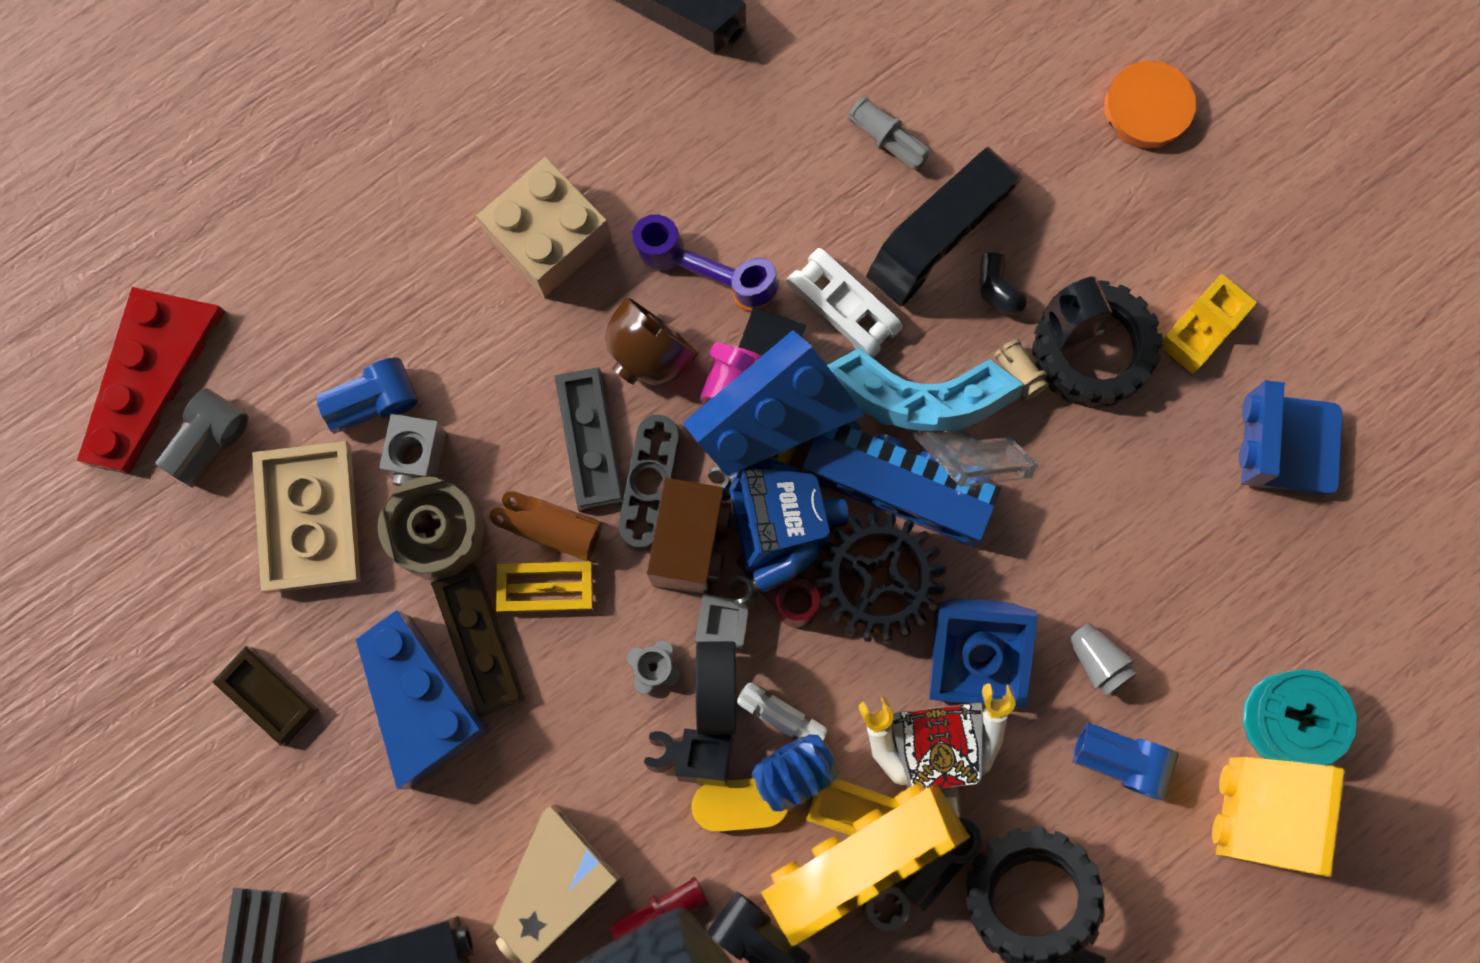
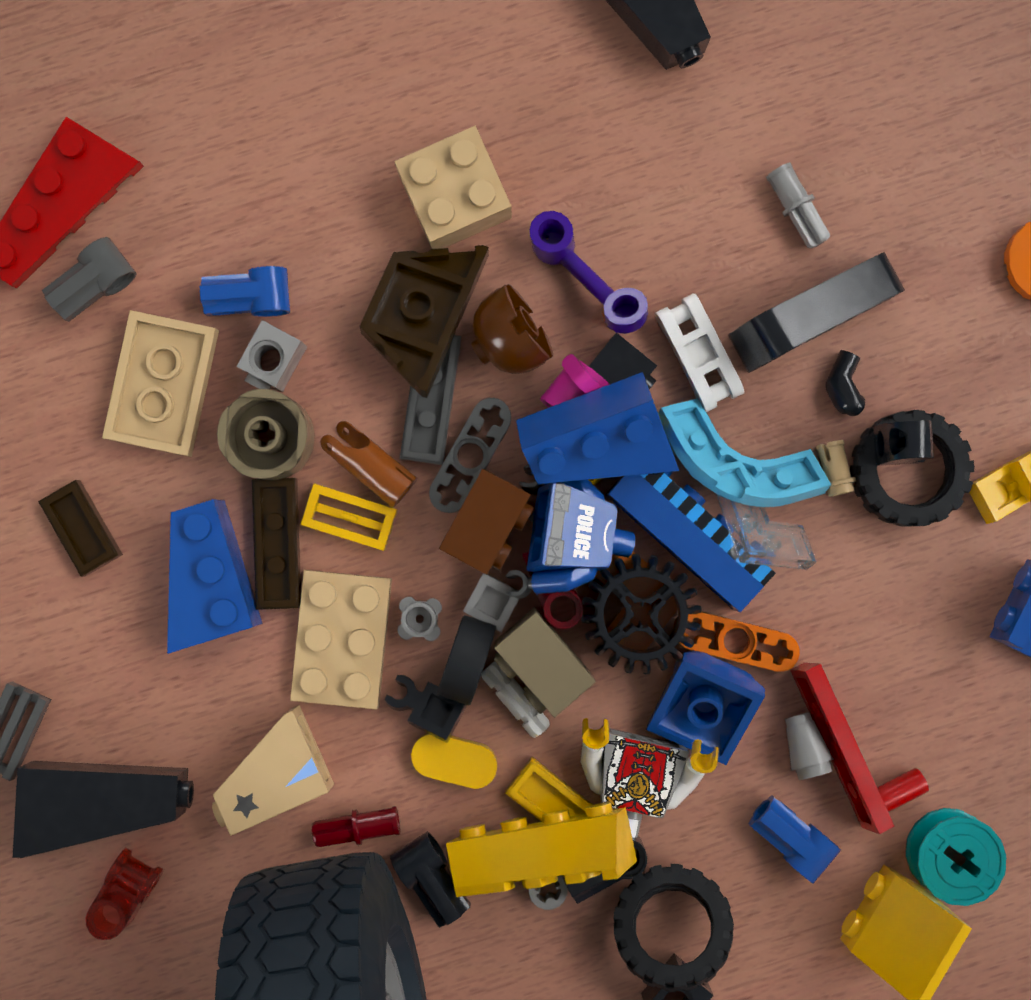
camera: 15 degrees right, 10 degrees up
blue gear [752,734,840,811] -> none
none -> tan plate [290,570,392,709]
none -> dark brown wing [360,245,489,398]
none -> dark tan brick [494,607,596,718]
none -> orange beam [673,612,800,672]
none -> red piece [790,662,929,834]

